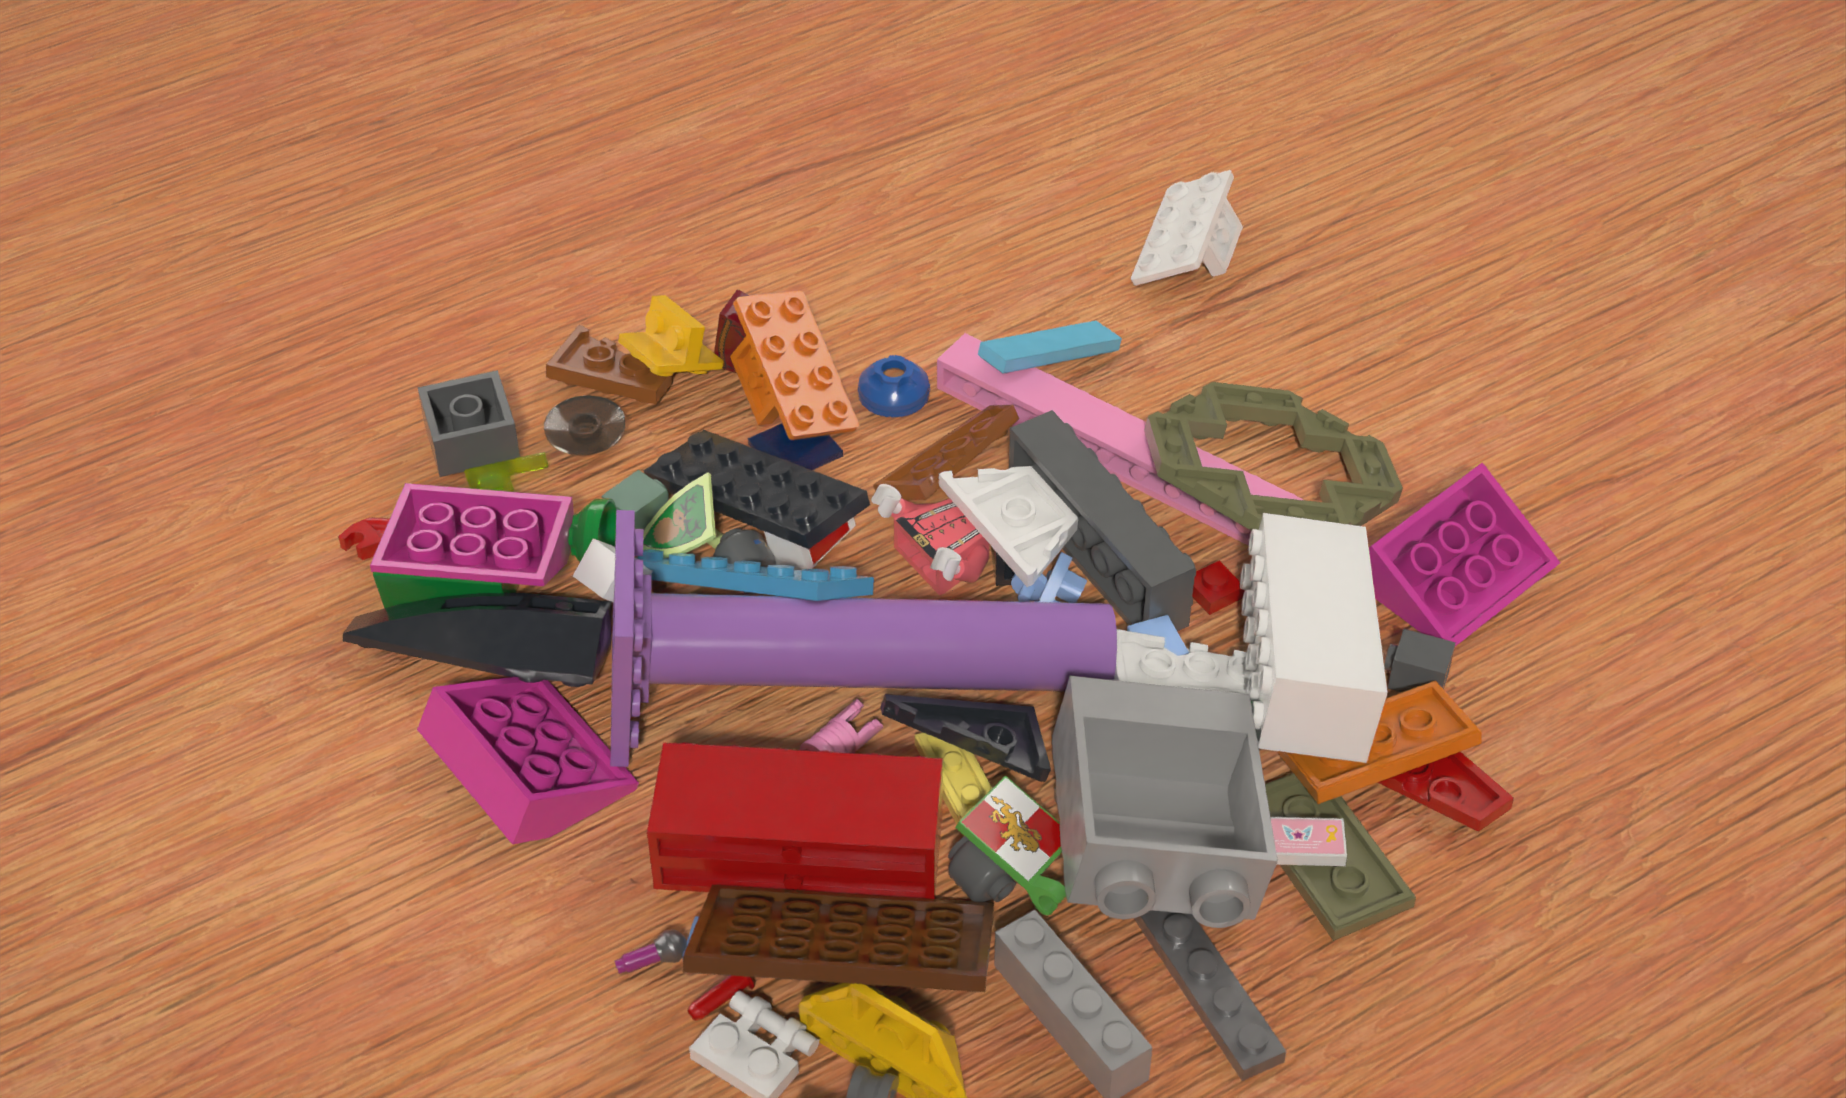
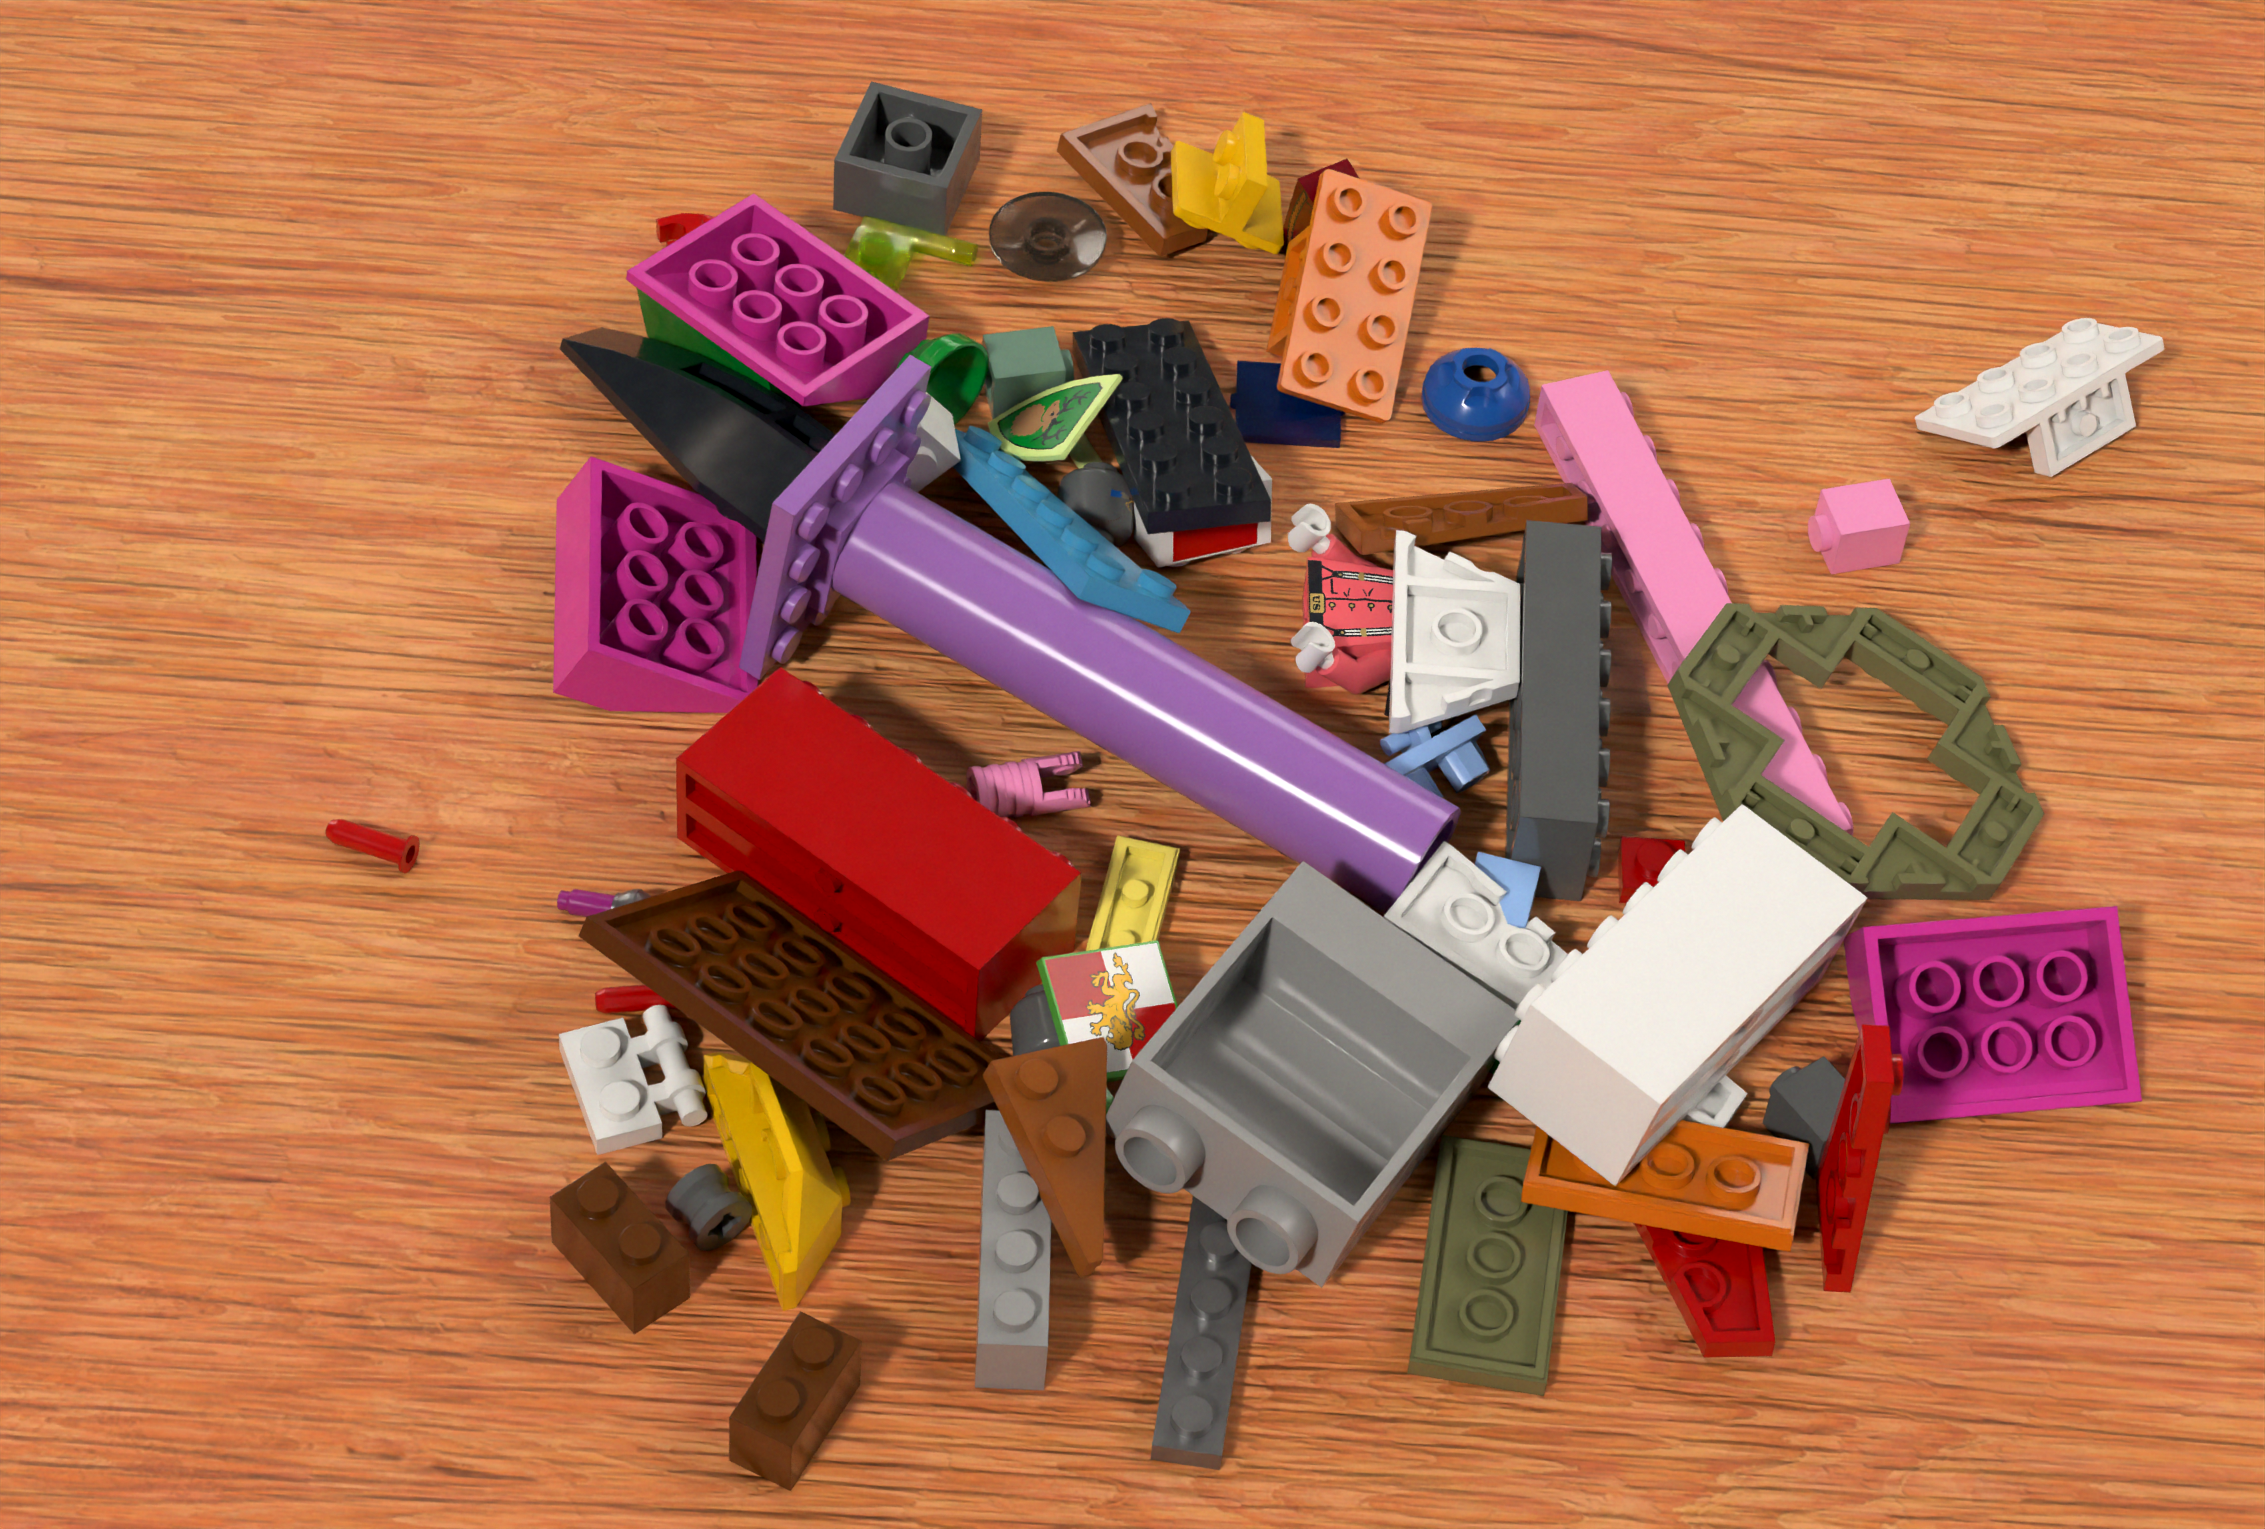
camera: 30 degrees right, 5 degrees up
black wing [880,694,1051,782] -> none
medium azure tile [978,321,1122,373] -> none
tile [1270,817,1347,866] -> none
none -> red piece [325,819,420,873]
none -> dark orange wing [983,1037,1107,1278]
none -> bright pink brick [1808,479,1910,574]
none -> red wing [1816,1024,1904,1293]

